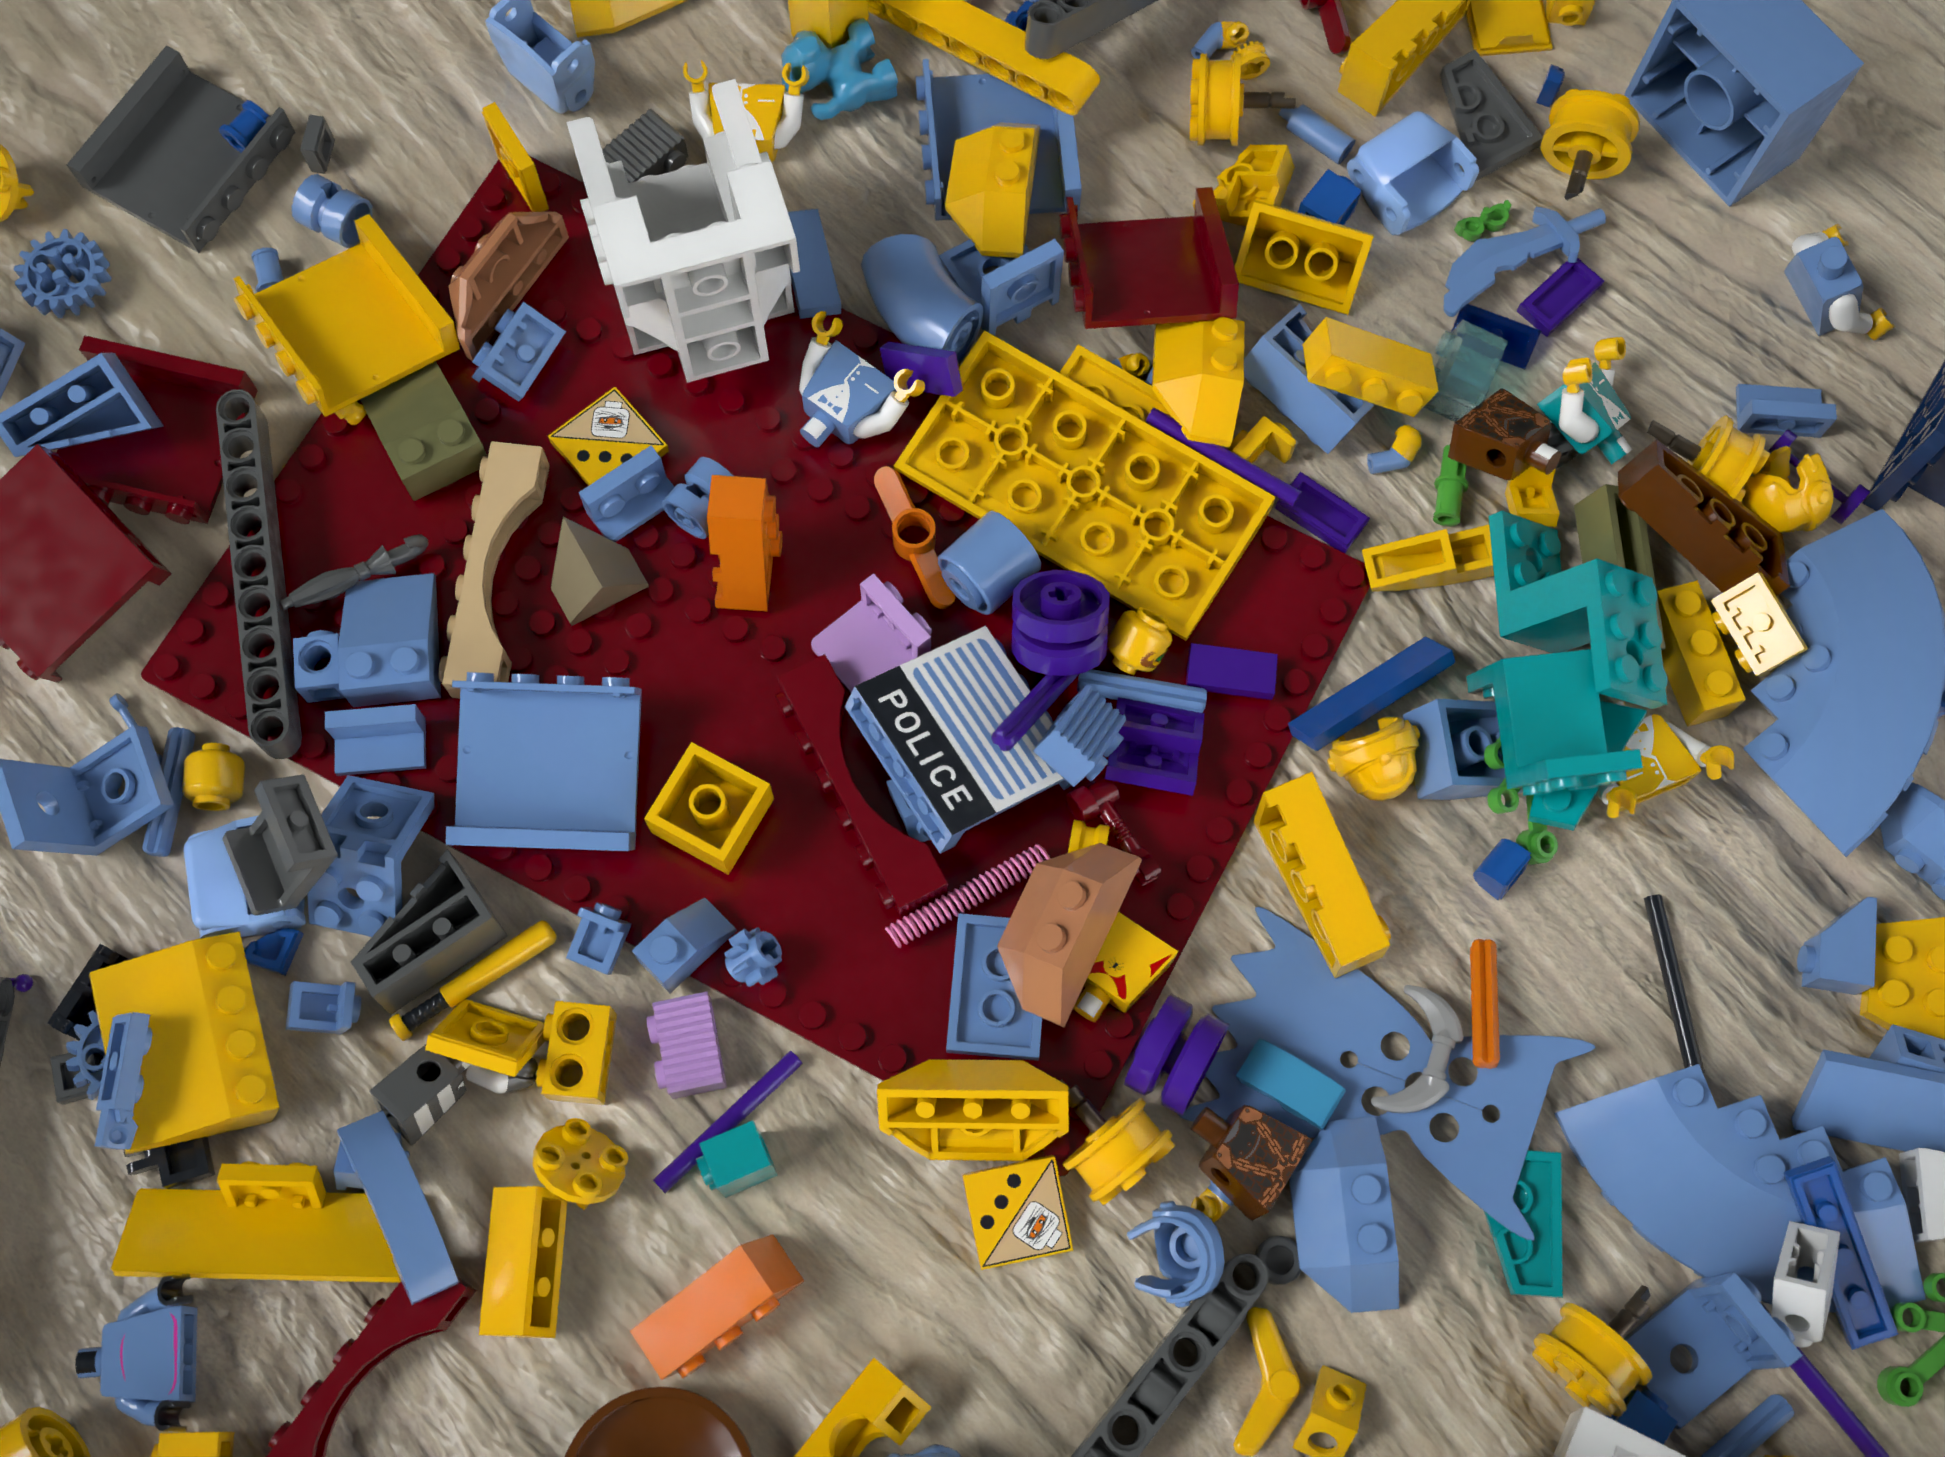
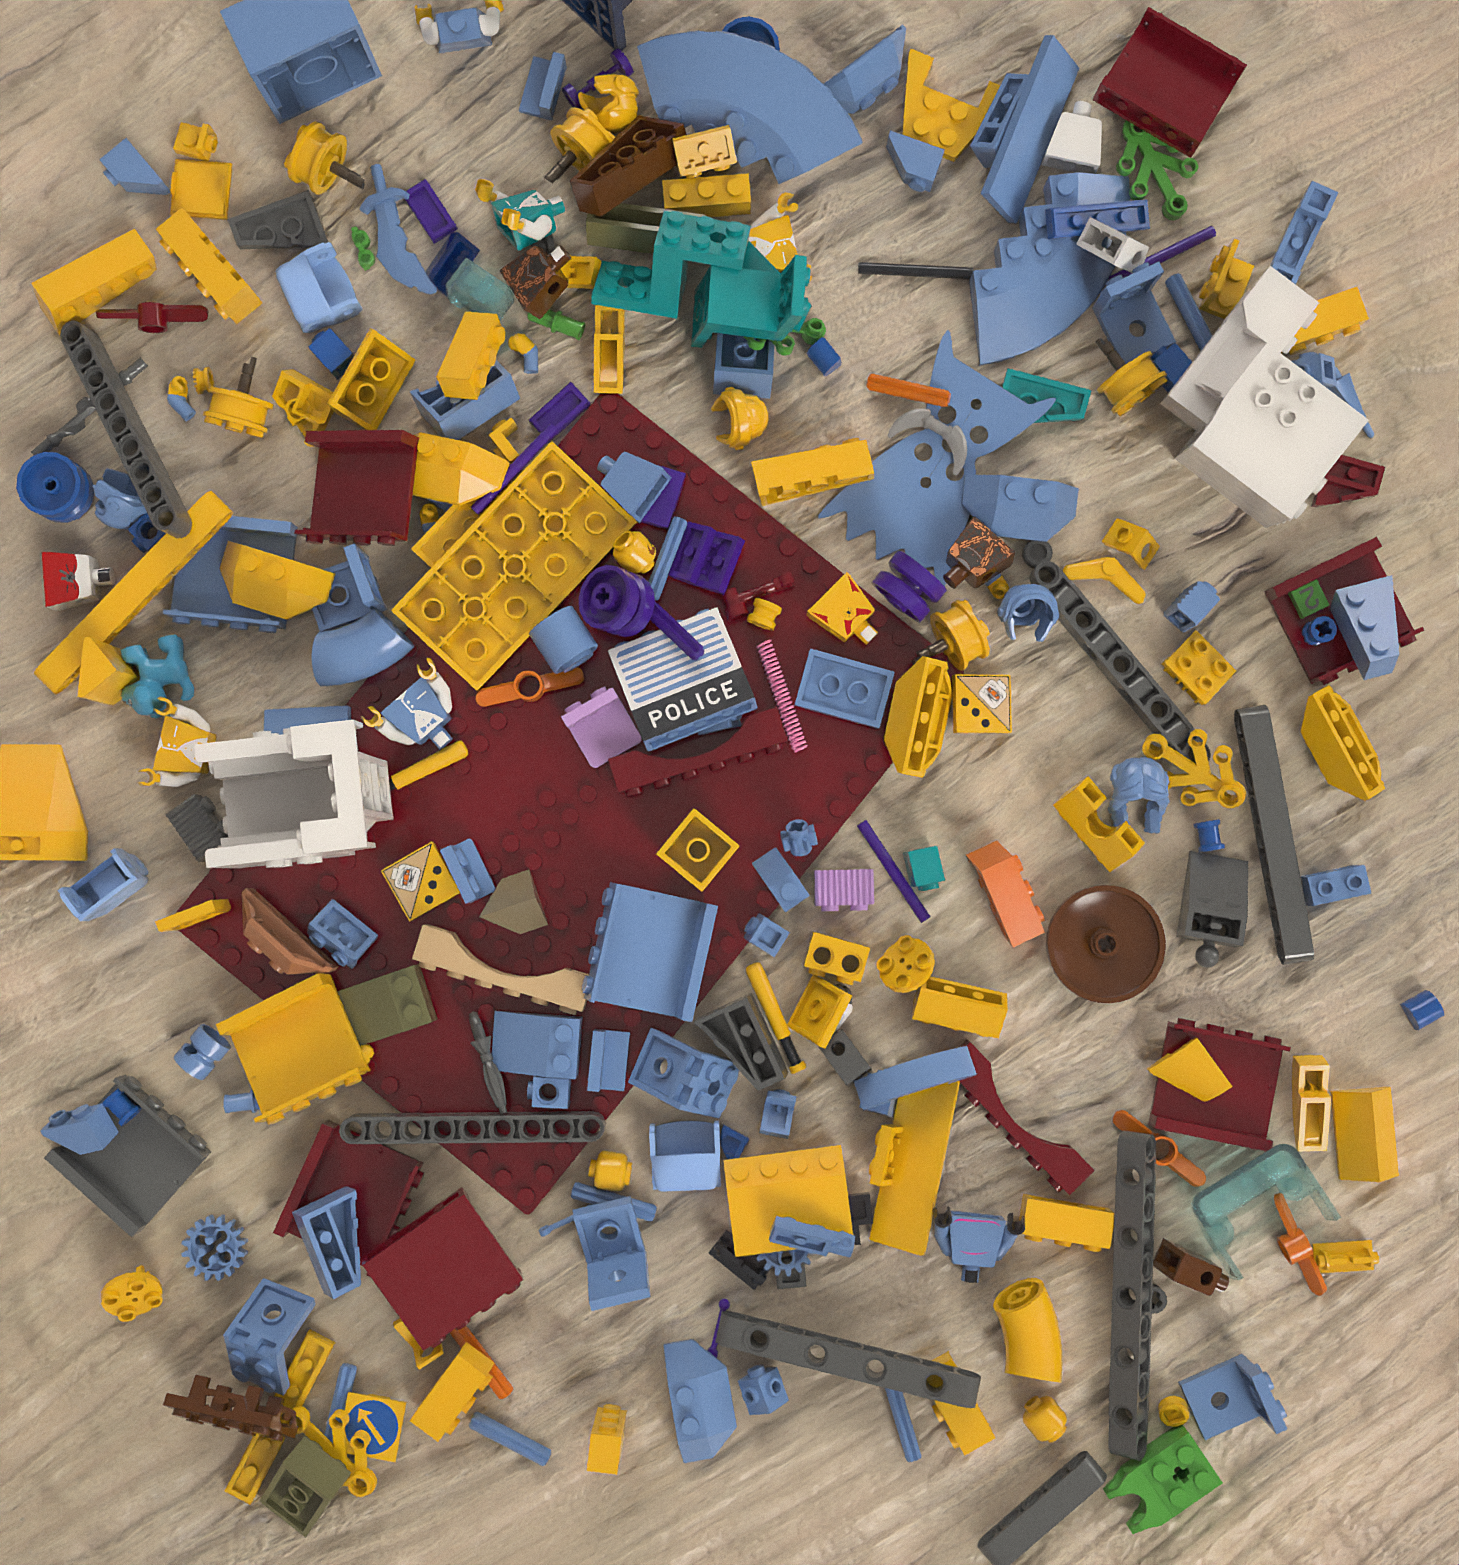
camera: 75 degrees left, 15 degrees up
dark grey panel [222,774,338,916] -> none
dark grey tile [300,115,335,174] -> none
medium blue wheel [662,456,733,539] -> none
orange wedge [707,475,782,612] -> none
dark purple tile [880,342,963,397] -> none
nougat wedge [997,843,1142,1027] -> none
medium blue brick [1033,685,1126,787] -> none
dark azure slope [1236,1038,1346,1130] -> none
medium blue cylinder [1279,104,1355,165] -> none
blue tile [1288,636,1456,751] -> none
blue tile [1536,64,1565,107] -> none
none -> medium blue slope [40,1103,119,1155]
none -> yellow piece [389,741,468,791]
none -> medium blue torso [597,452,671,523]

